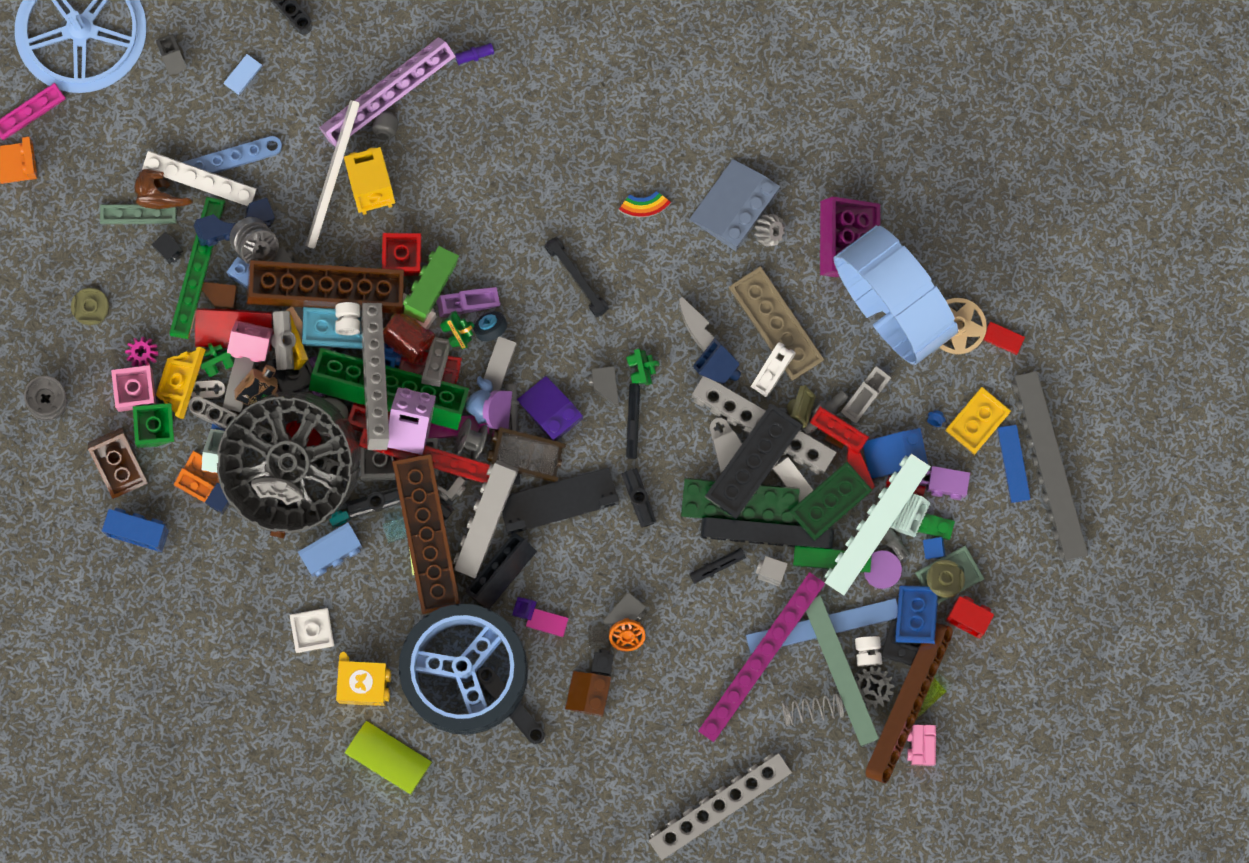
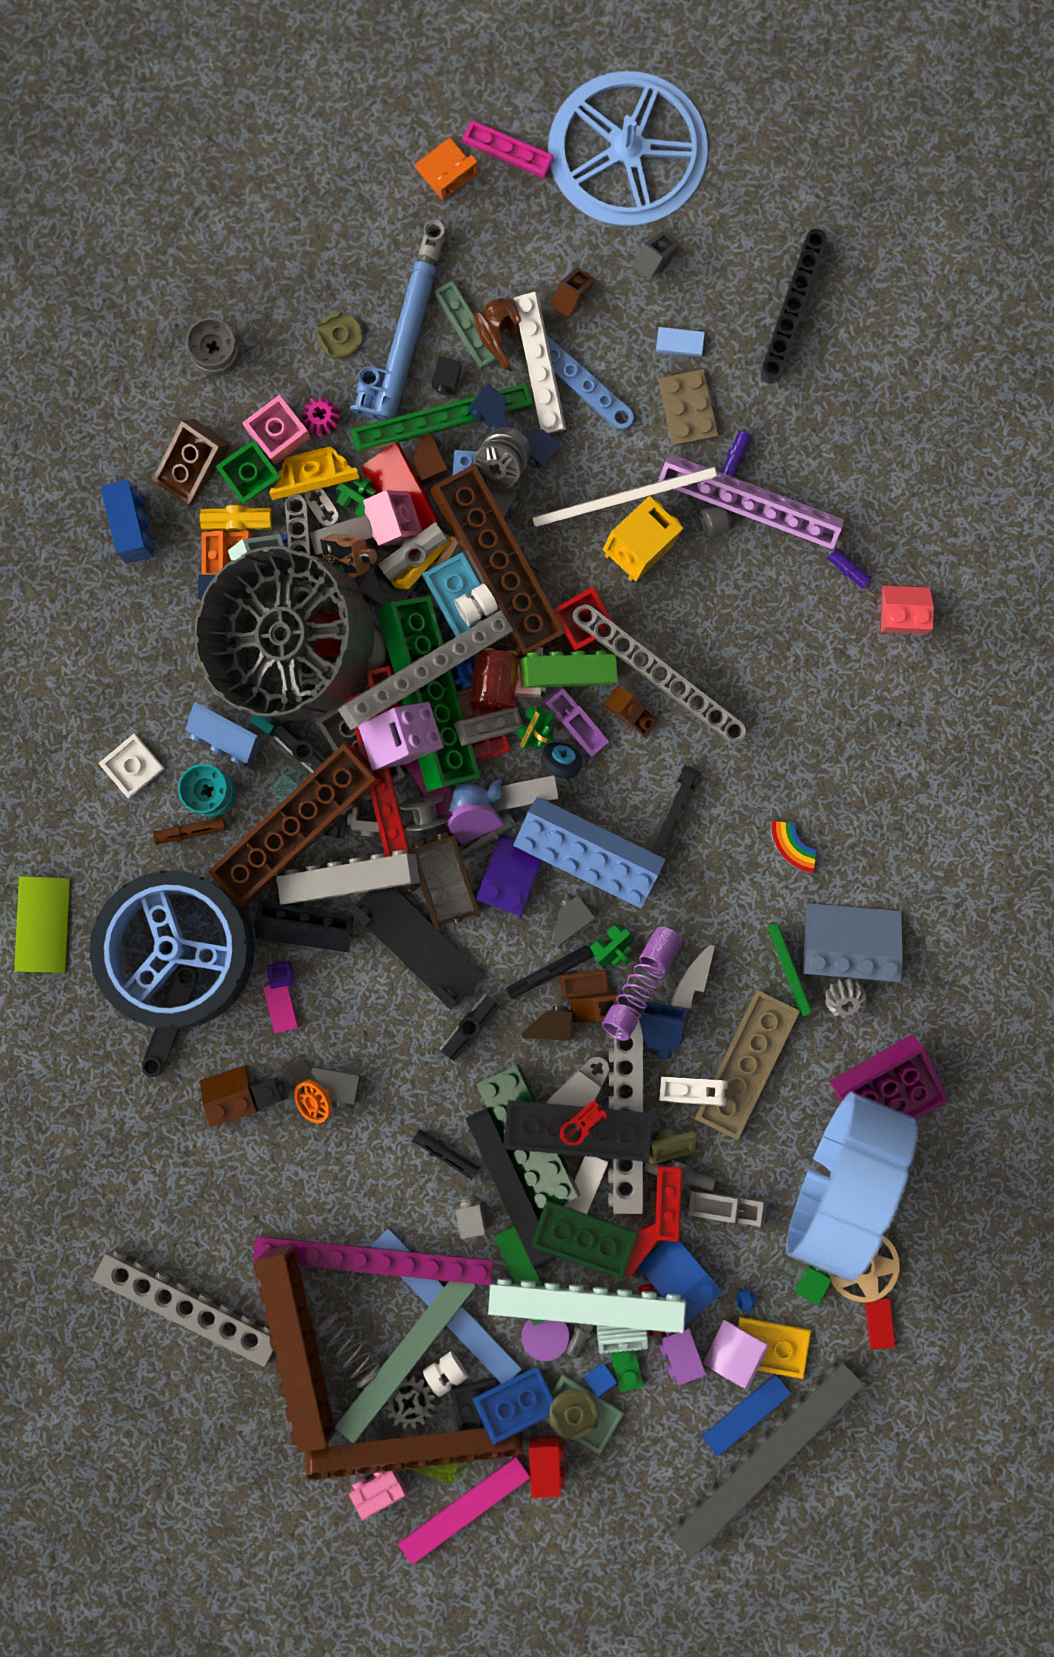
camera: 70 degrees right, 5 degrees up
light grey tile [251,478,304,505] -> none
yellow container [336,652,391,706] -> none
none -> reddish brown pin [153,816,226,846]
none -> teal wheel [178,764,237,817]
none -> yellow piece [200,505,272,532]
none -> reddish brown brick [254,1243,336,1453]
none -> medium blue piece [350,220,445,421]
none -> dark pink tile [398,1456,530,1565]
none -> medium blue brick [513,796,665,908]
none -> dark brown slope [522,1006,572,1041]
none -> reddish brown slope [549,268,596,317]
none -> reddish brown tile [559,969,610,999]
none -> red piece [559,1101,607,1146]
none -> reddish brown slope [570,992,619,1022]
none -> light grey beam [573,605,746,742]
none -> medium lavender piece [602,927,683,1040]
none -> reddish brown slope [603,686,659,738]
none -> dark tan plate [658,369,718,447]
none -> lavender slope [703,1320,769,1390]
none -> dark purple pin [721,431,752,478]
none -> green tile [767,923,812,1016]
none -> green brick [794,1265,832,1305]
none -> coral slope [881,586,934,634]

